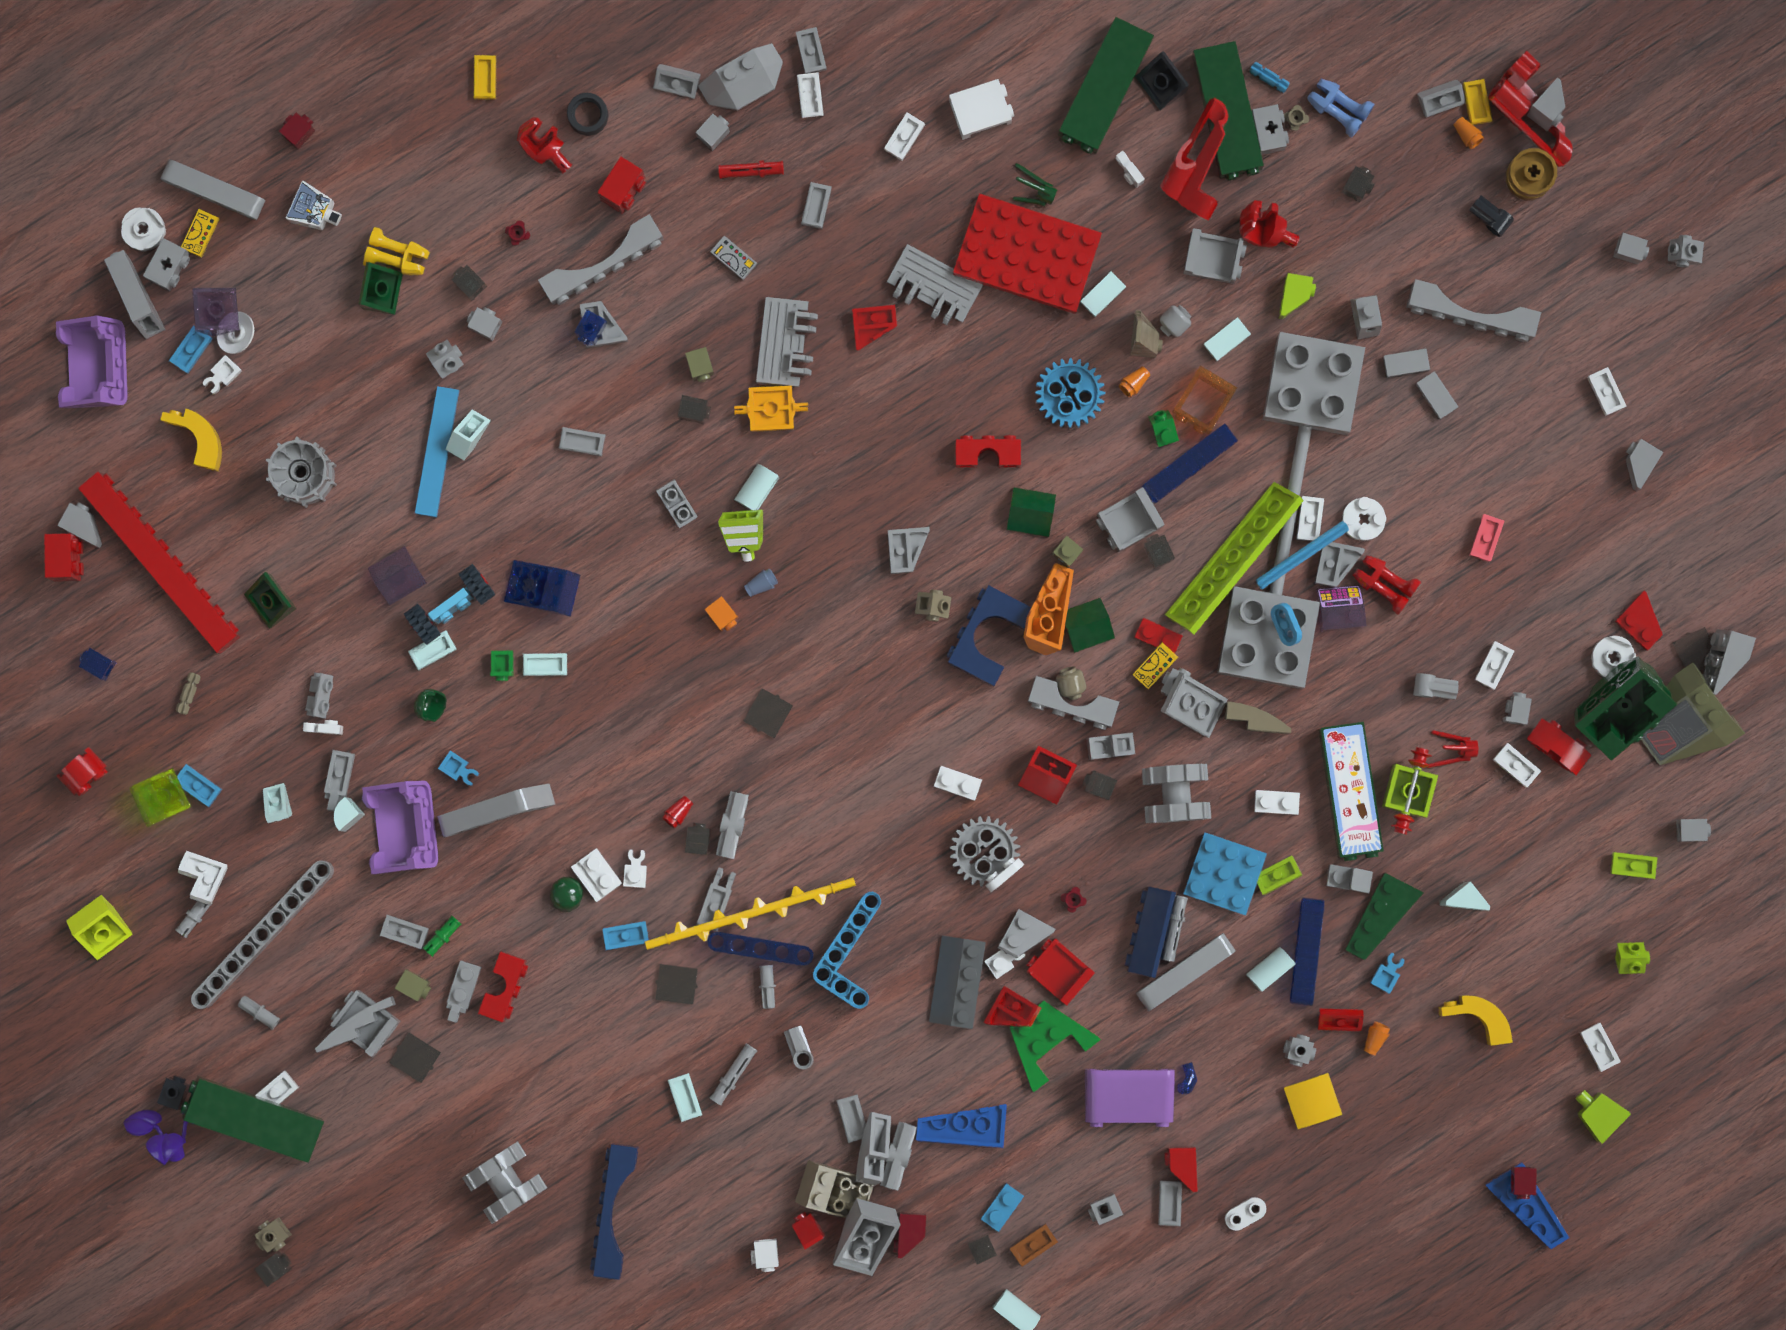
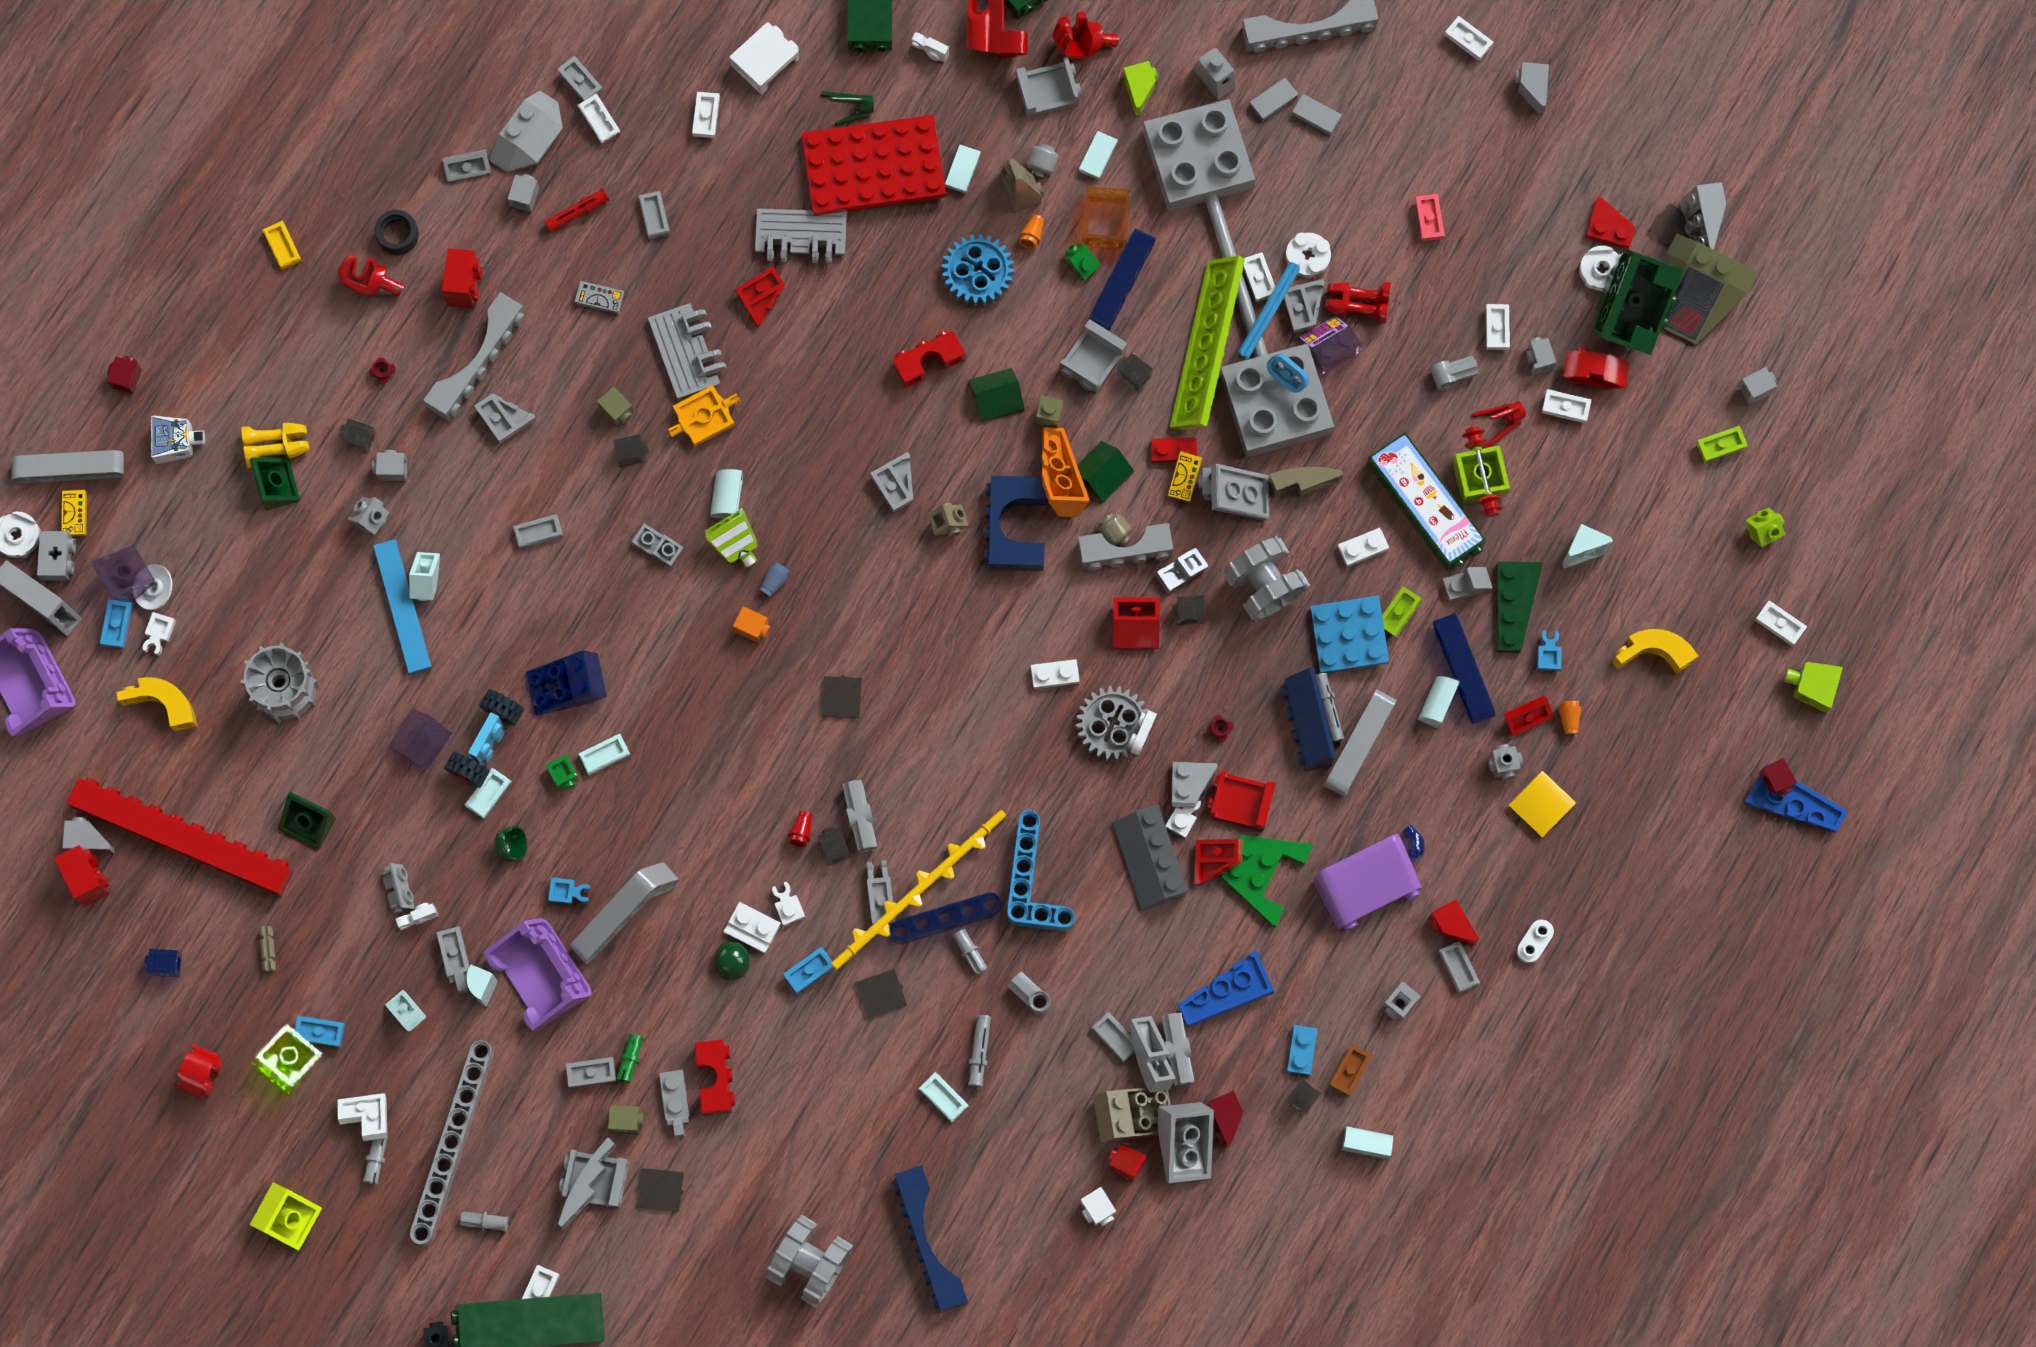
camera: 30 degrees left, 10 degrees down
clear blue brick [574,310,608,346] -> none

